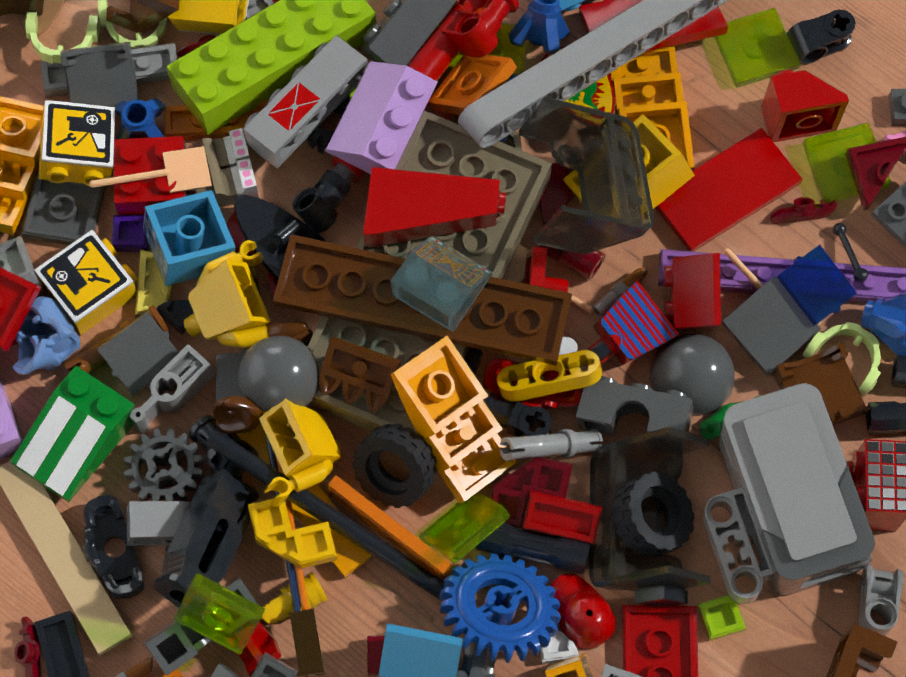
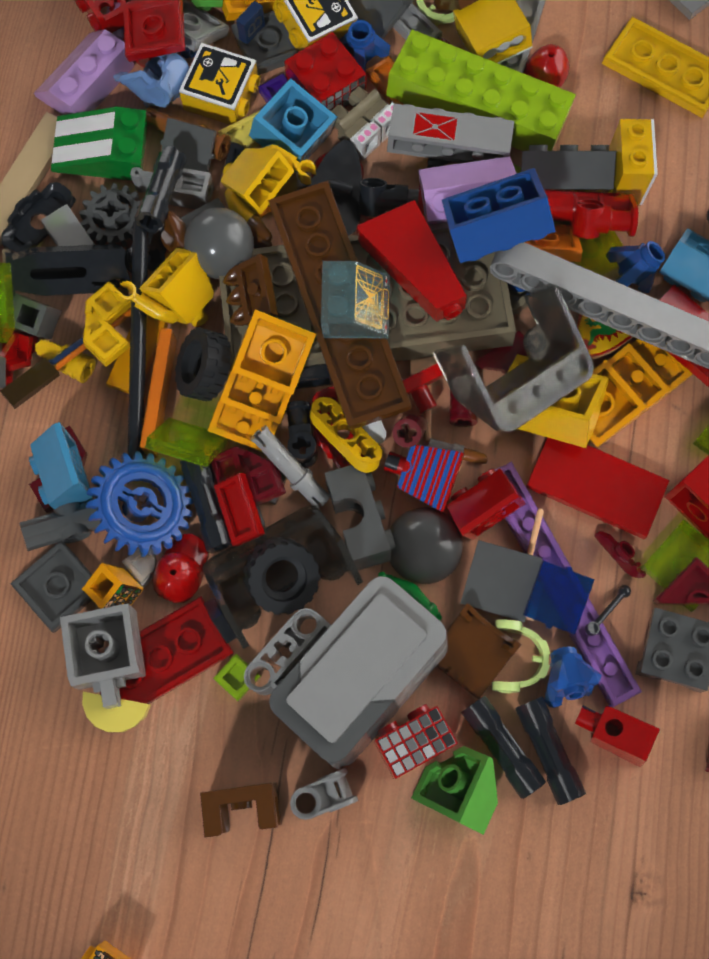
camera: 60 degrees right, 5 degrees up
light nougat piece [89,146,212,193] -> none
none -> black axle [134,146,186,232]
none -> dark blue tile [236,1,265,44]
none -> dark red hinge [392,414,427,448]
none -> blue brick [442,168,556,263]

